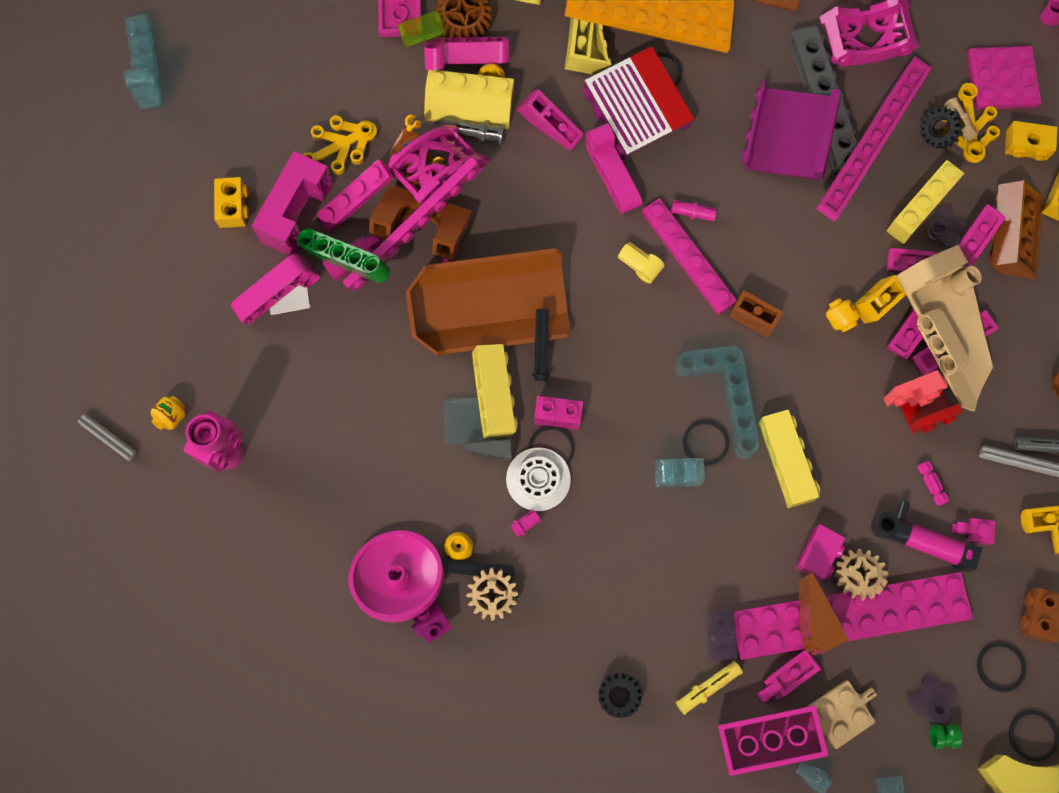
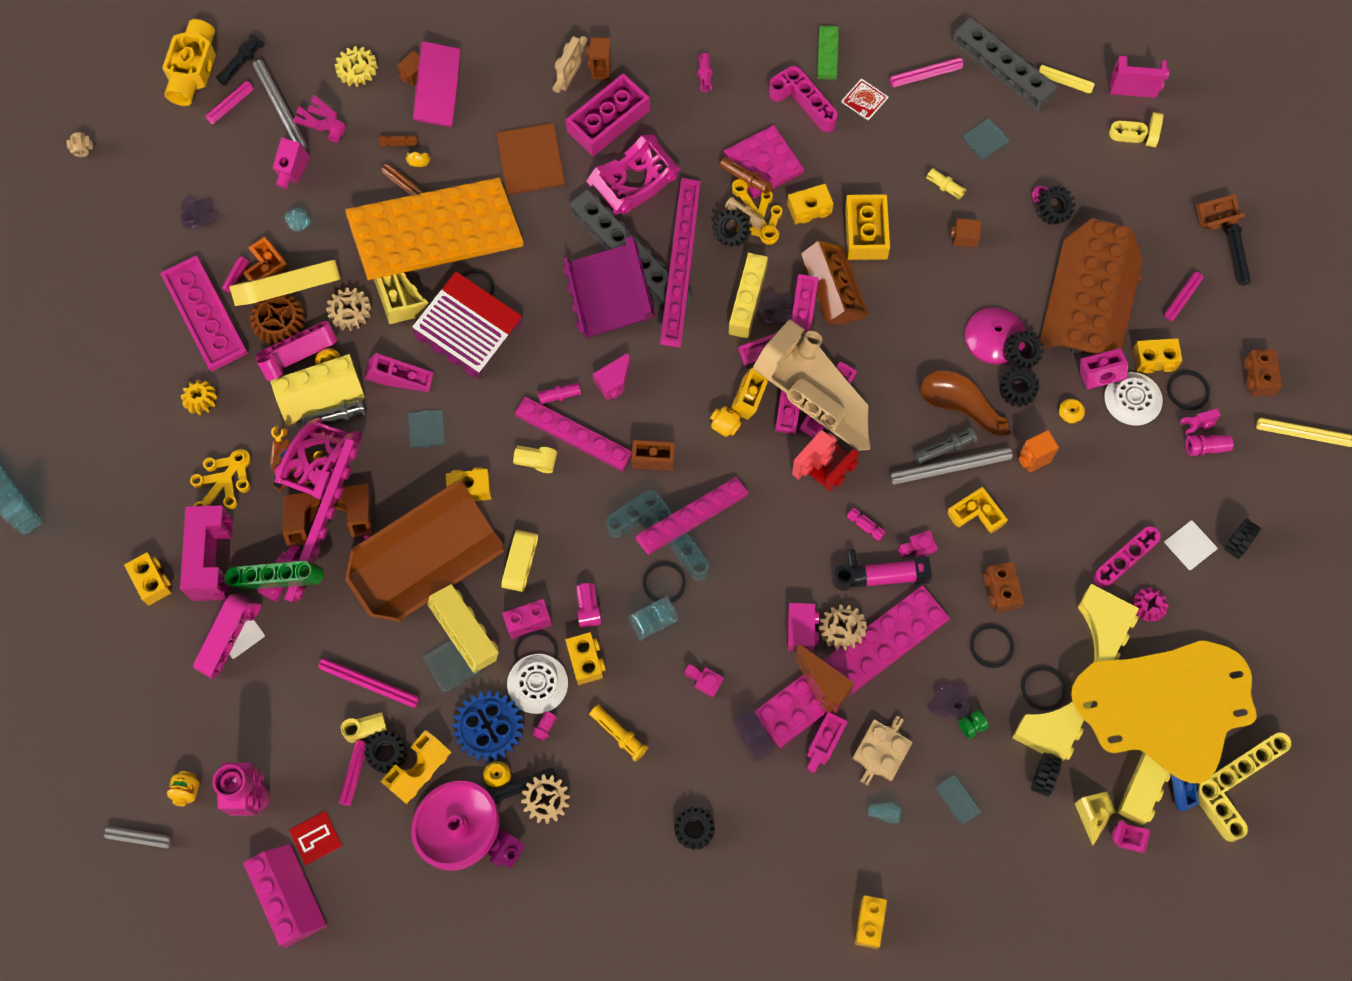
camera: 25 degrees left, 5 degrees down
dark pink plate [317,159,394,232] -> none
clear neon green hinge [397,11,446,47] -> none
dark grey slope [464,439,512,461] -> none
black axle [532,308,550,381] -> none
dark pink beam [586,123,642,214] -> none
light yellow pin [676,661,743,715] -> none
dark pink brick [718,705,828,776] -> none
light yellow brick [758,410,820,508] -> none
none -> yellow gear [180,379,218,415]
none -> dark pink slope [243,844,327,948]
none -> red sticker [289,811,342,866]
none -> dark pink axle [318,658,420,708]
none -> tan gear [326,287,372,331]
none -> dark pink axle [339,740,368,806]
none -> light yellow piece [341,712,387,743]
none -> black tyre [364,730,407,773]
none -> yellow arch [380,730,451,804]
none -> clear light blue piece [408,410,445,448]
none -> yellow brick [446,467,492,501]
none -> blue gear [452,690,524,763]
none -> light yellow beam [502,529,538,592]
none -> yellow brick [565,632,606,685]
none -> dark pink piece [576,583,601,628]
none -> yellow pin [589,704,648,762]
none -> dark pink slope [593,353,630,401]
none -> dark pink plate [636,477,749,555]
none -> dark pink plate [684,664,724,698]
none -> dark orange pin [720,157,773,194]

